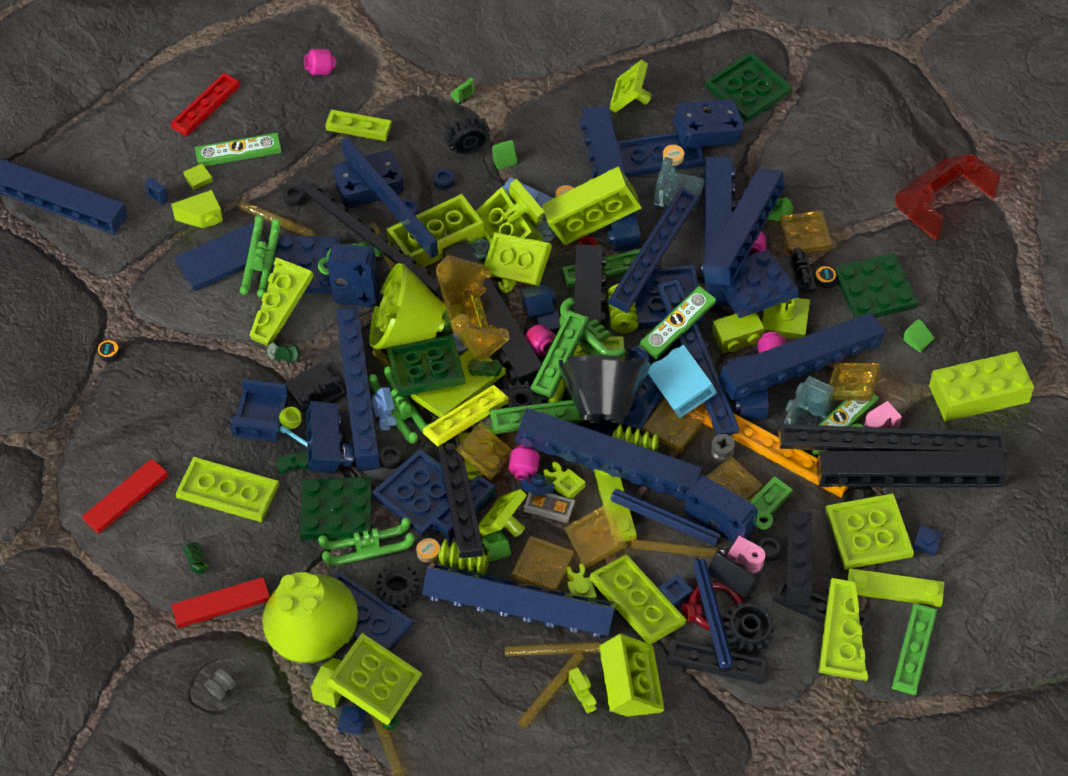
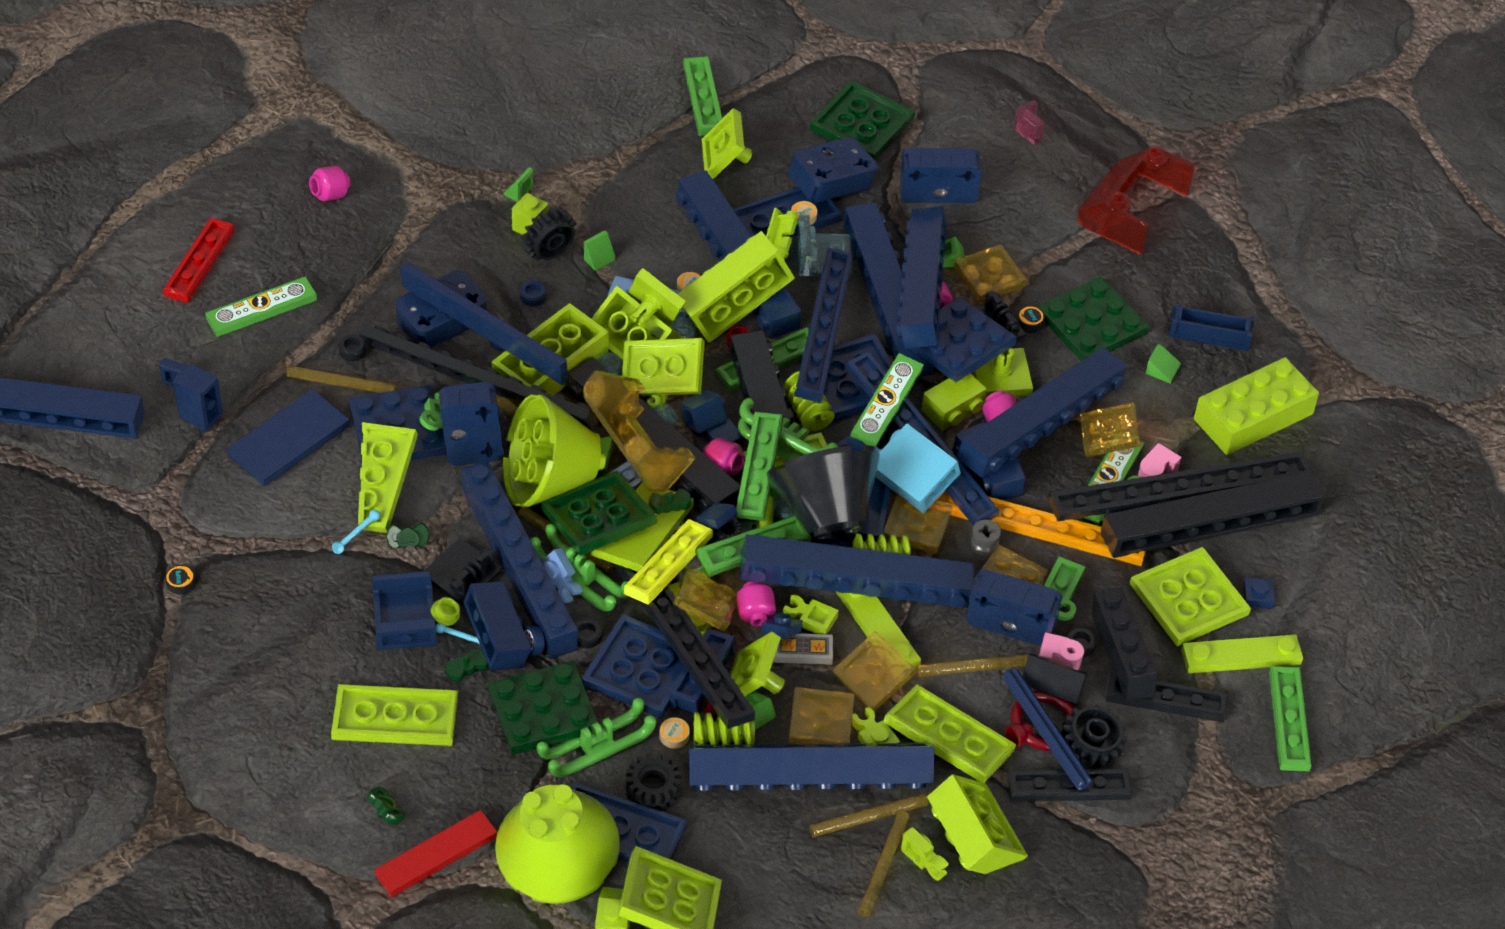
camera: 20 degrees left, 5 degrees down
red tile [82,459,168,534] -> none
lime slope [171,190,223,228] -> none
lime tile [183,164,213,190] -> none
bright green piece [240,215,280,299] -> none
lime plate [325,110,392,141] -> none
dark blue axle [610,489,720,545] -> none
dark blue plate [659,574,693,607] -> none
clear light blue bracket [784,376,834,425] -> none
lime wing [818,578,868,681] -> none
none -> dark blue brick [173,364,223,432]
none -> medium azure hinge [332,510,380,554]
none -> lime brick [512,193,549,235]
none -> clear light blue plate [653,403,679,427]
none -> bright green plate [683,57,722,136]
none -> dark blue tile [696,503,738,529]
none -> lime hinge [766,208,799,259]
none -> dark blue axle [900,148,982,204]
none -> clear pink bracket [1013,100,1044,145]
none -> dark blue container [1169,303,1255,351]

